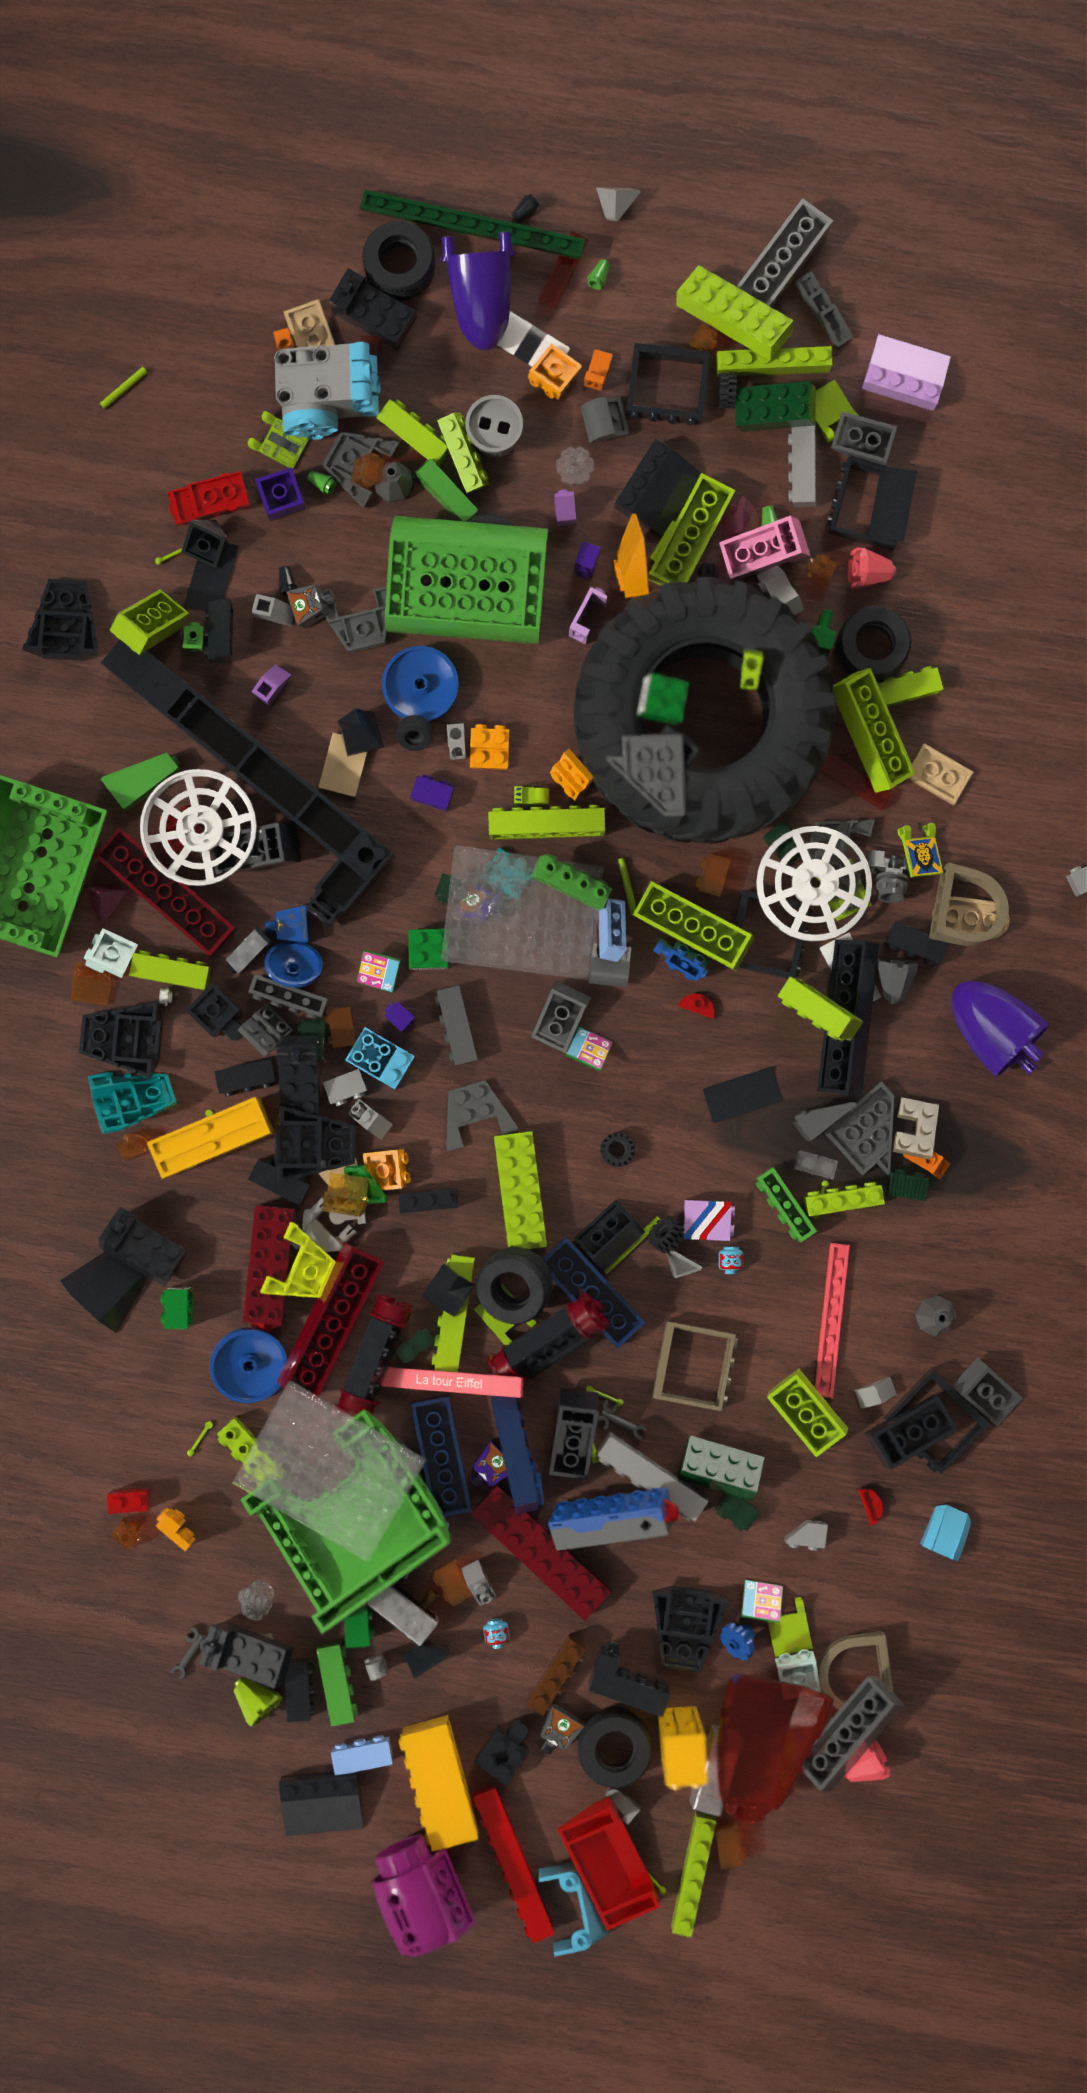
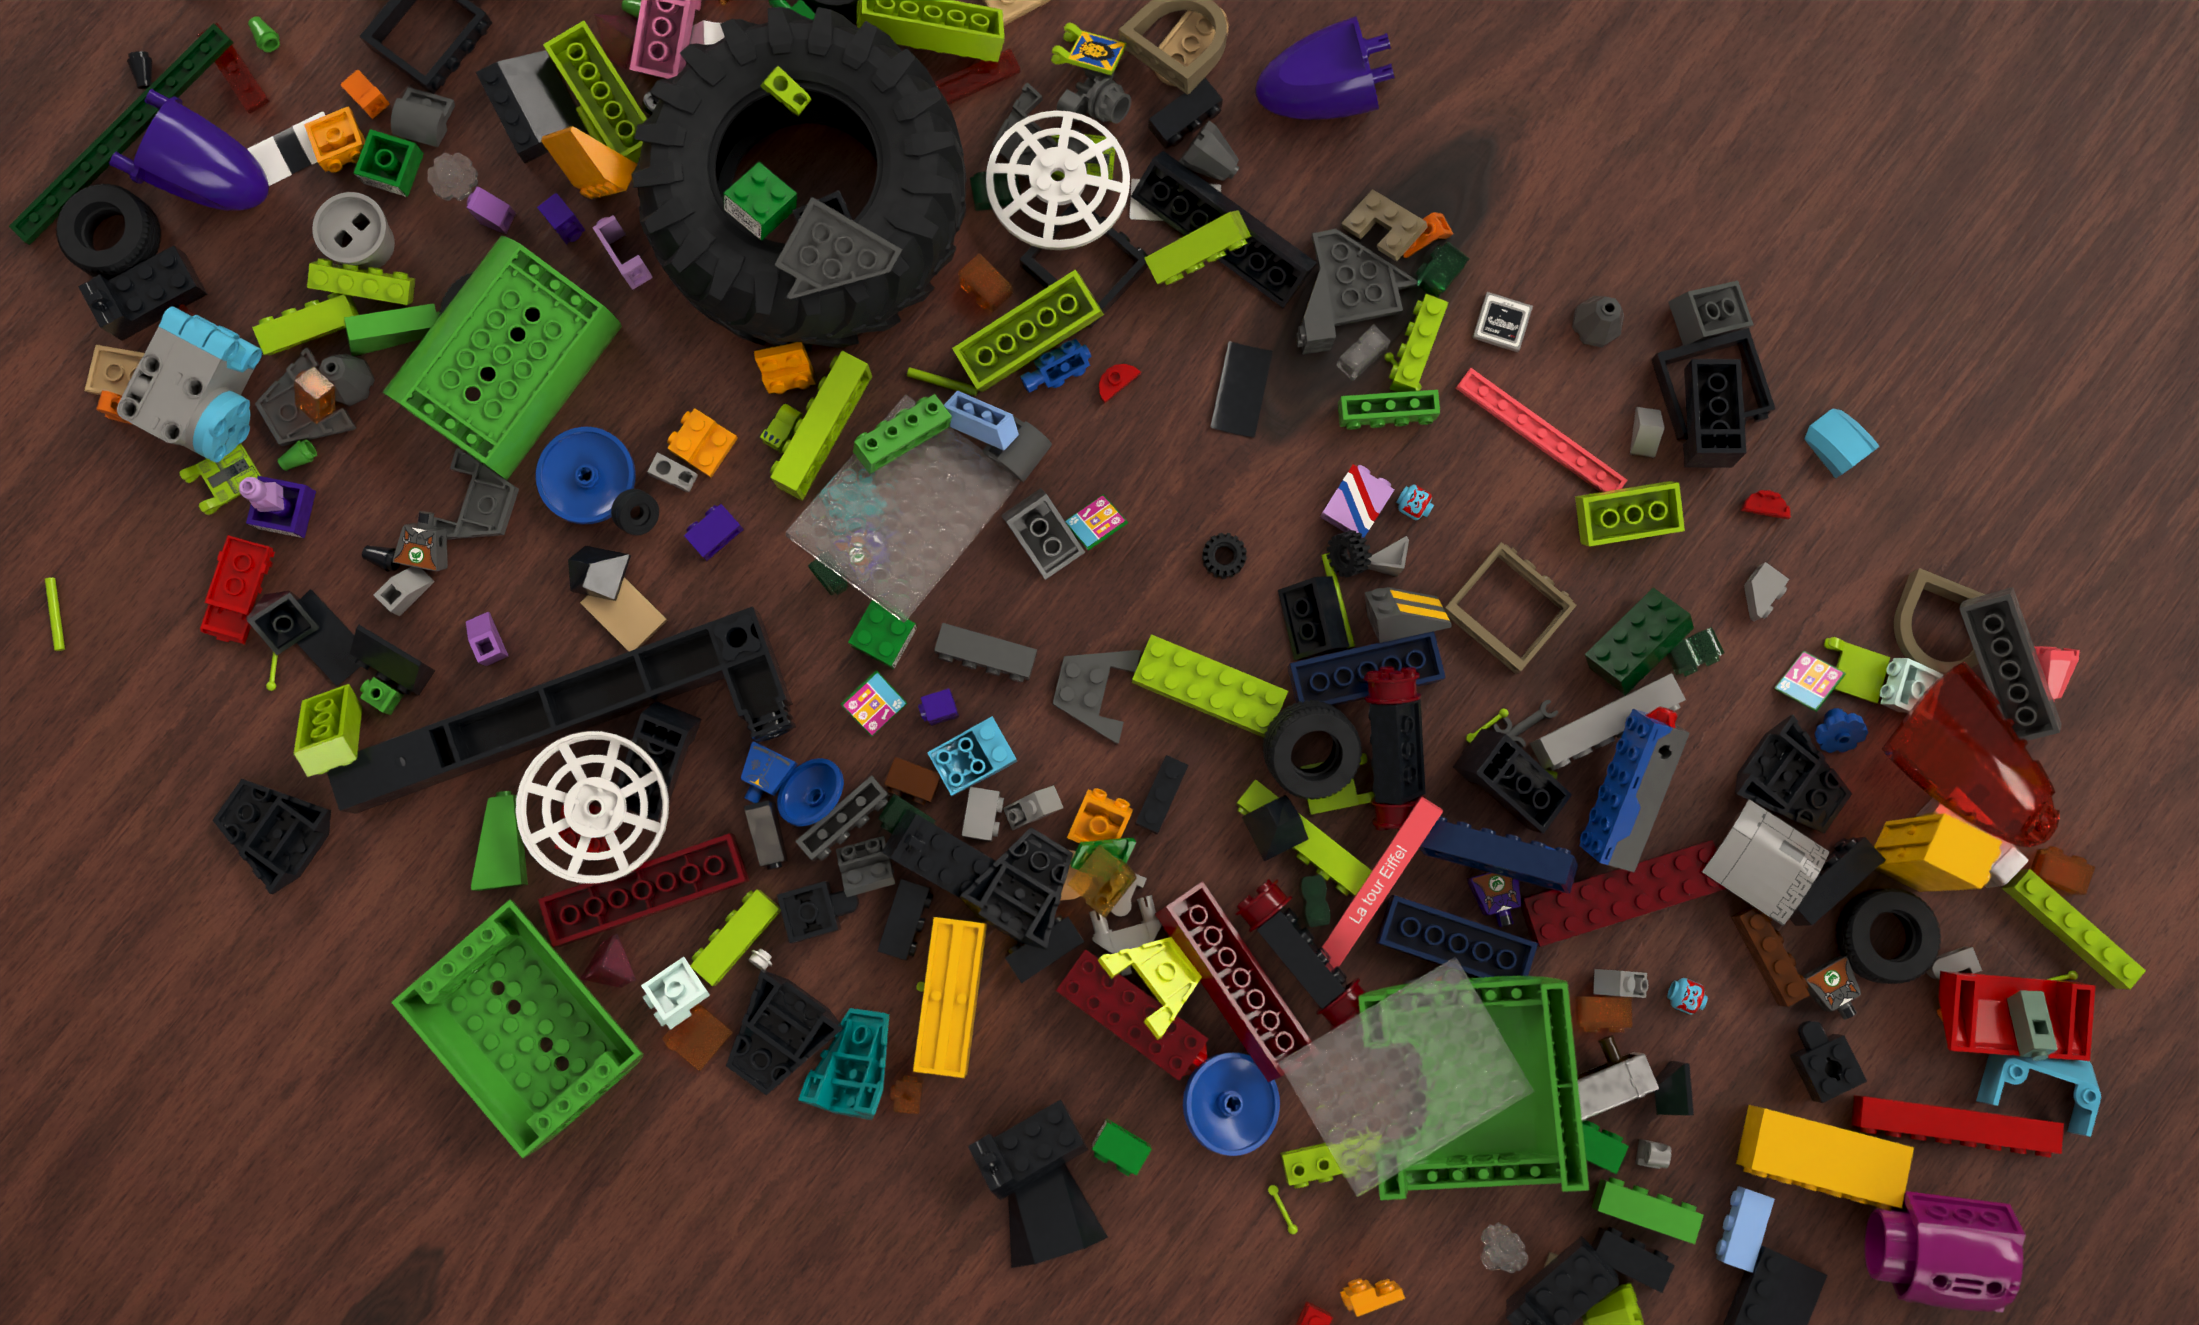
camera: 60 degrees left, 5 degrees down
none -> lavender piece [239,477,284,512]
none -> green brick [354,129,424,197]
none -> dark grey slope [1365,587,1452,643]
none -> tile [1472,292,1533,352]
none -> light grey sticker [1703,799,1829,925]
none -> sand green brick [2007,990,2058,1061]

